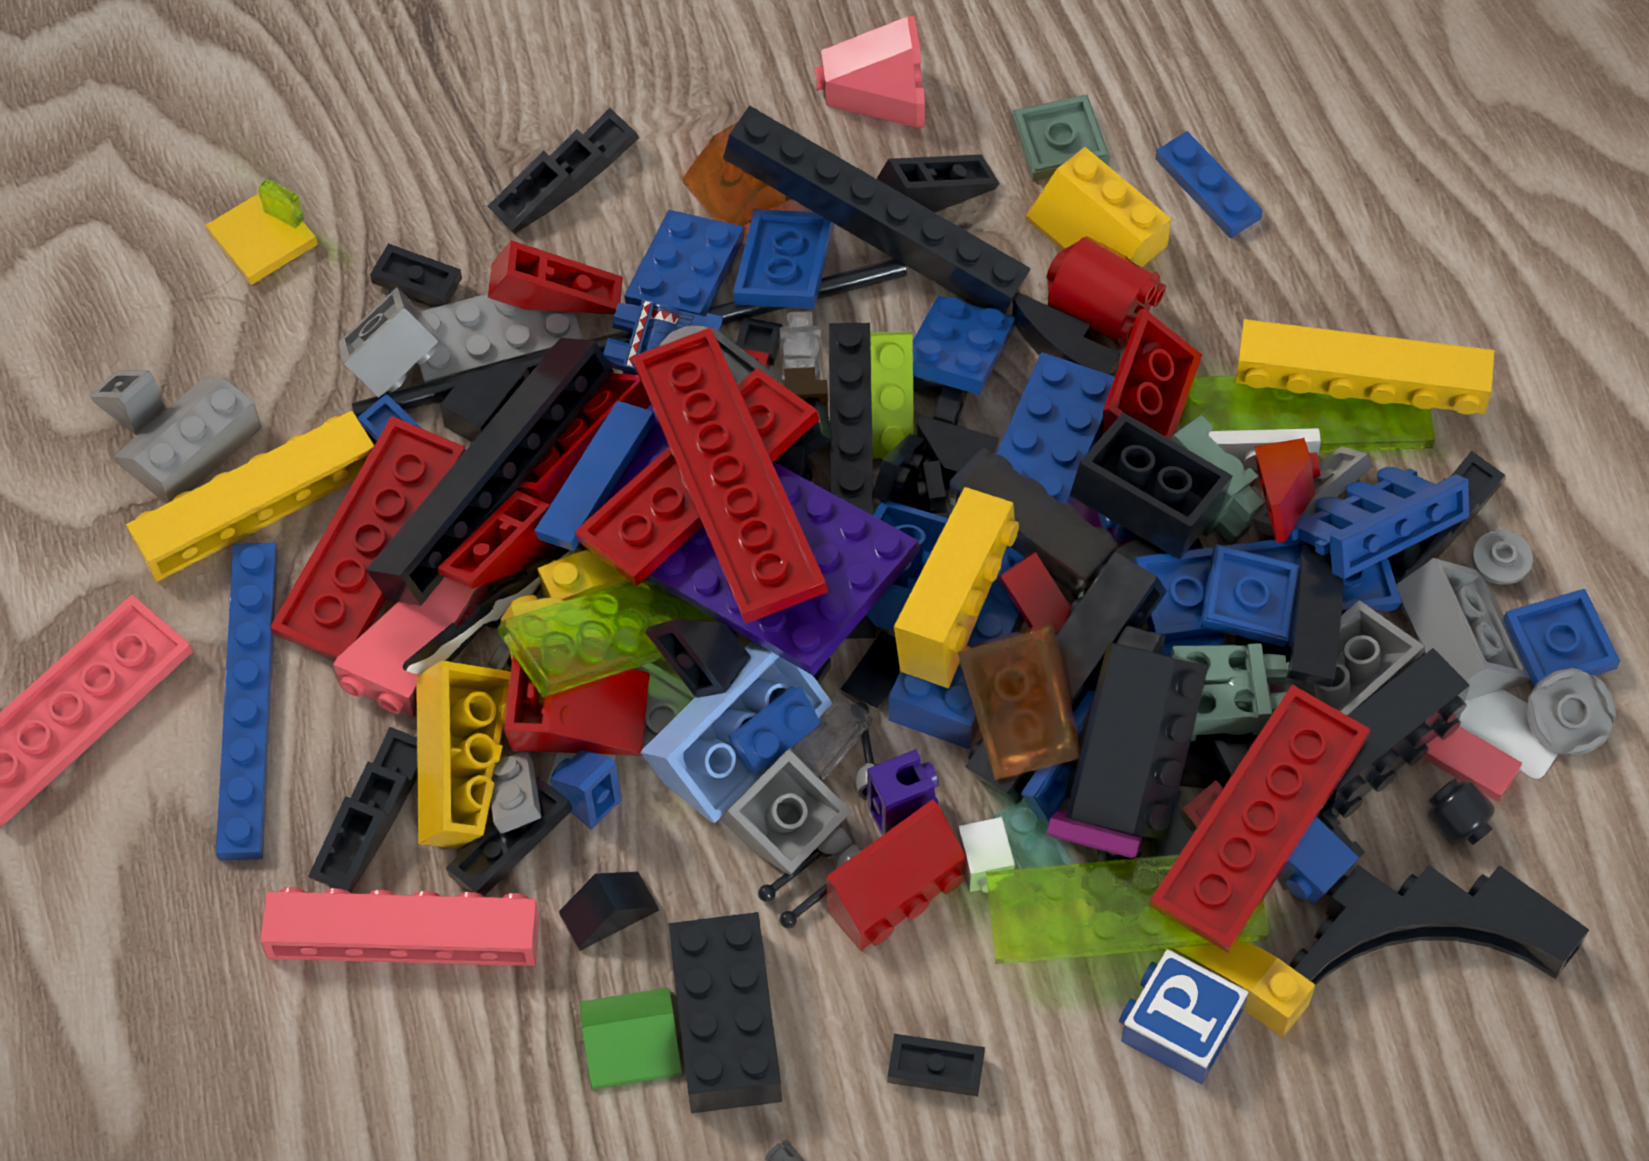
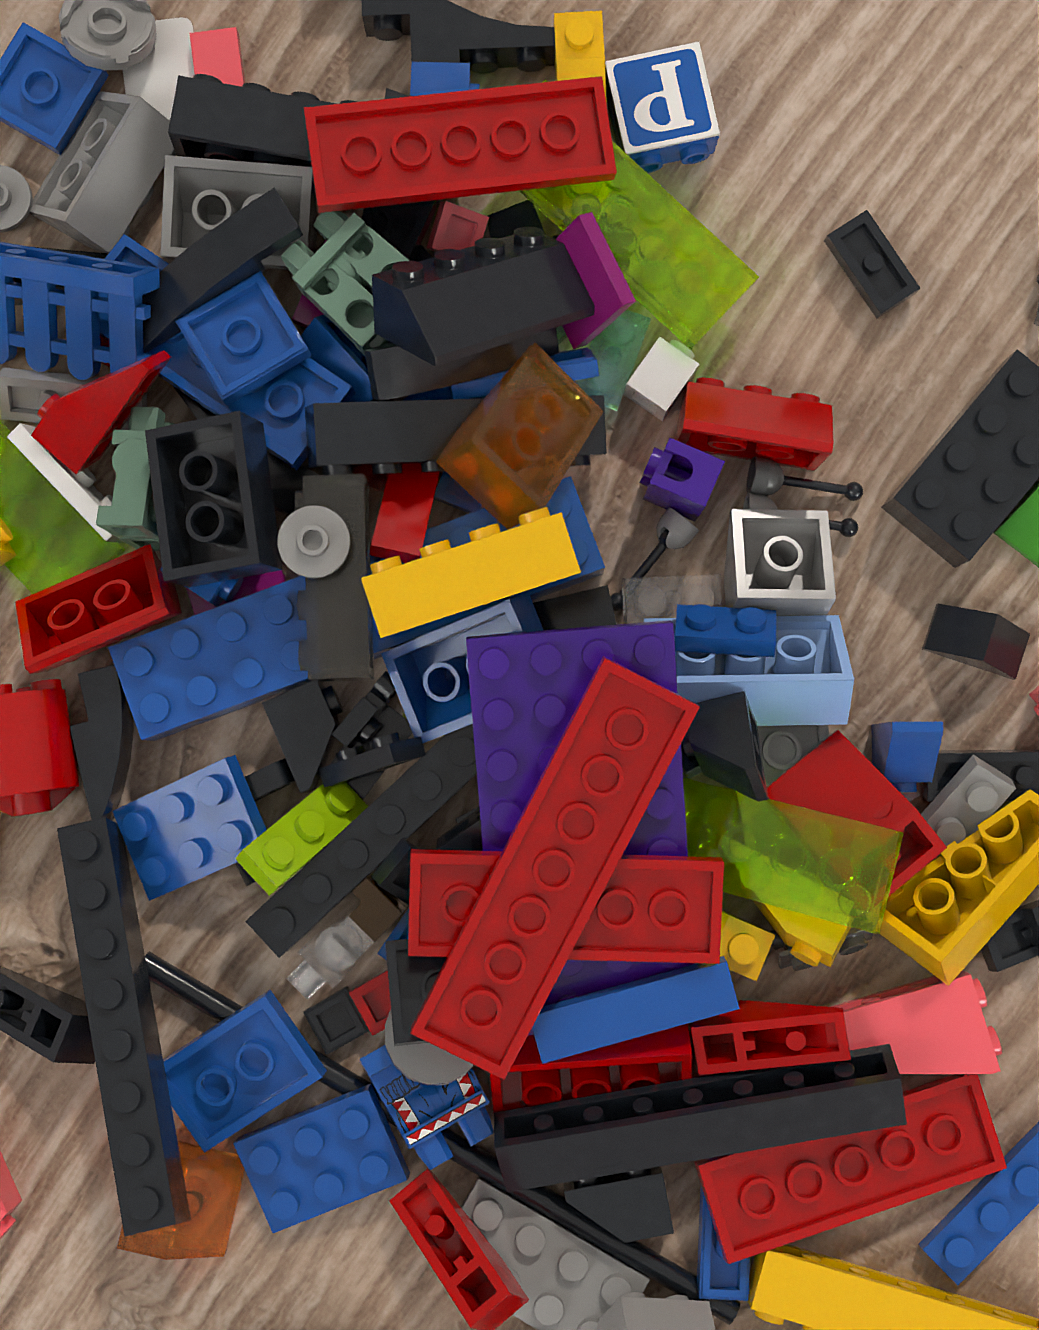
camera: 130 degrees left, 25 degrees up
black sword [403,546,577,674] -> none
black head [1428,778,1495,845] -> none
none -> light grey piece [277,506,351,578]

